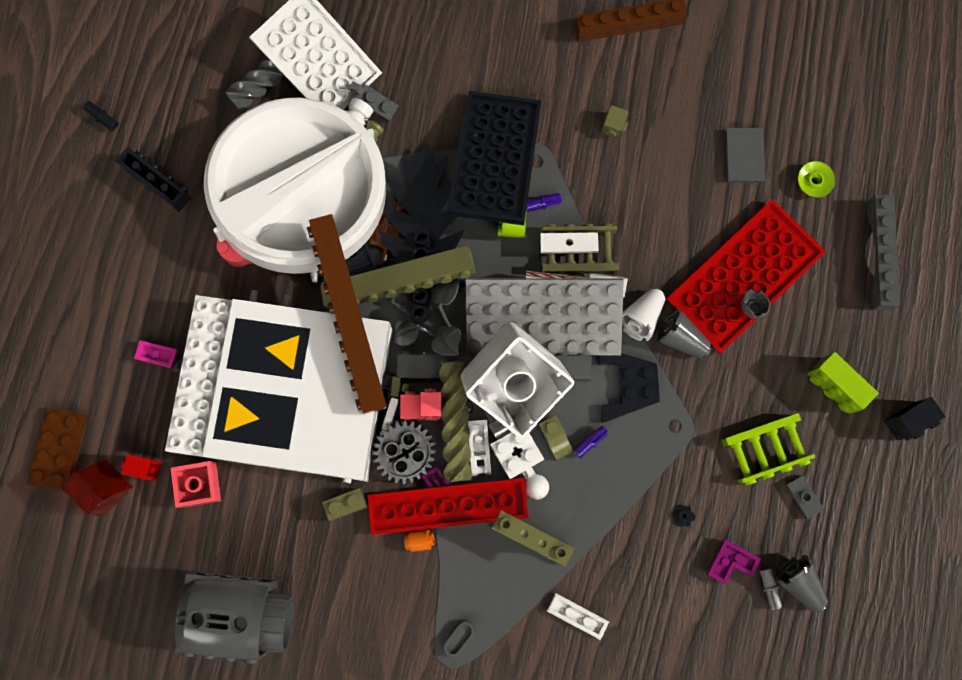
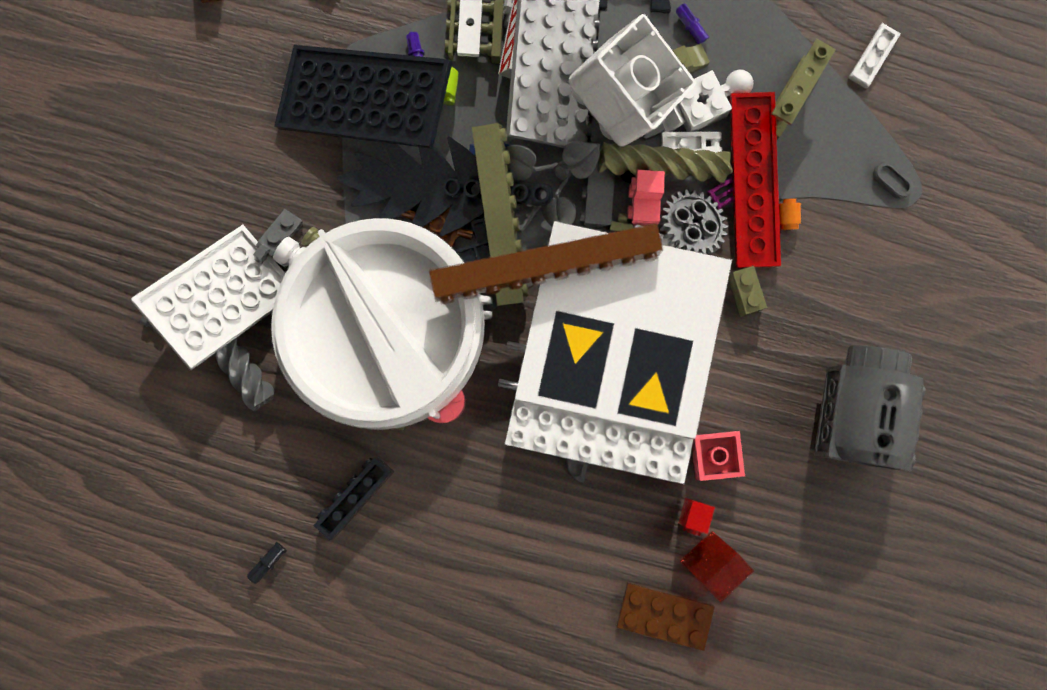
camera: 85 degrees left, 5 degrees up
dark pink plate [134,340,179,369] -> none

